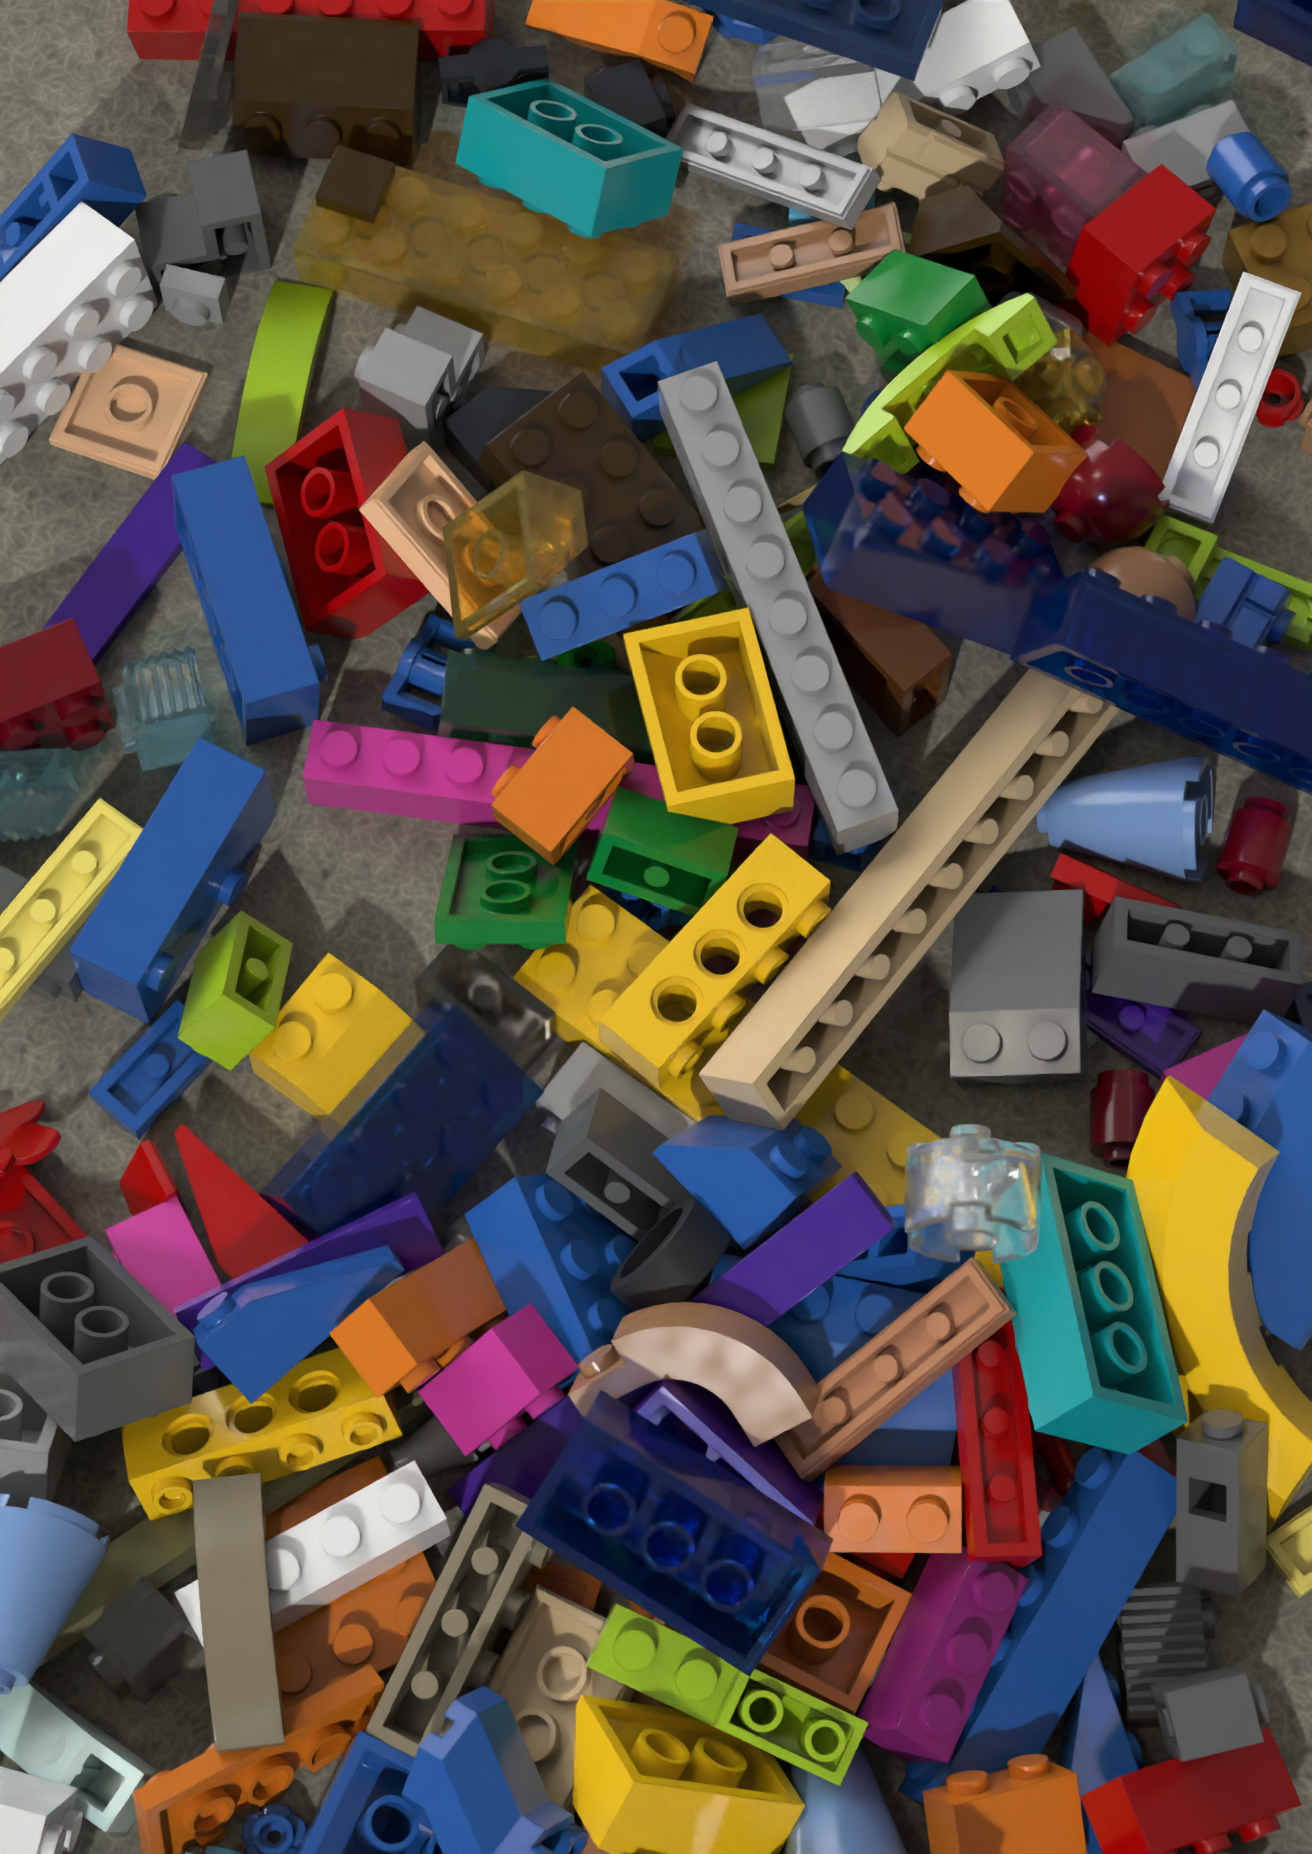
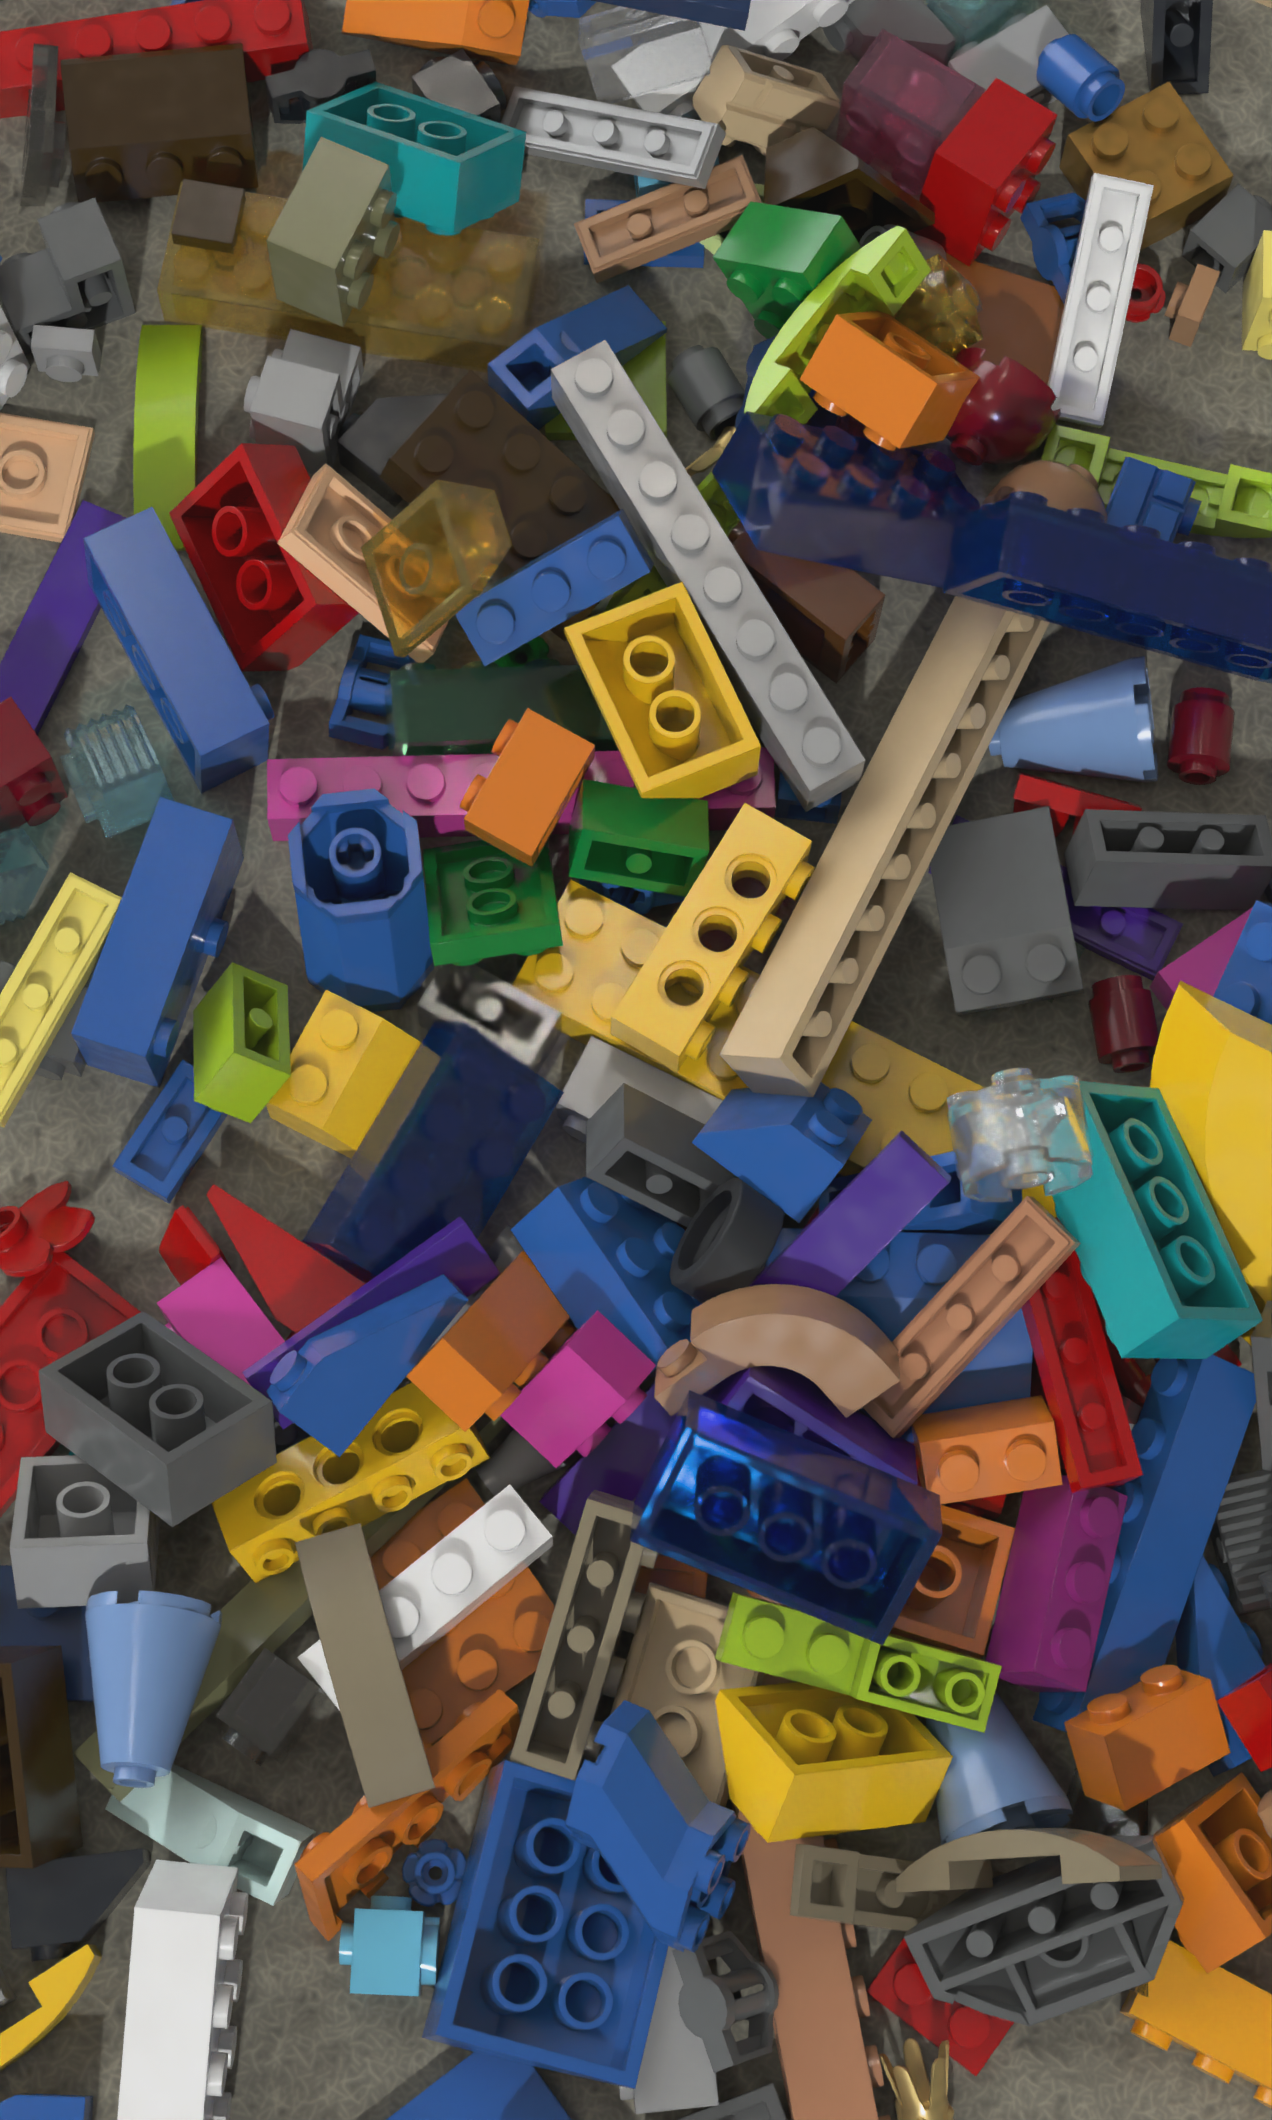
camera: 15 degrees left, 5 degrees up
none -> olive brick [266,137,400,327]
none -> blue brick [288,789,434,1012]

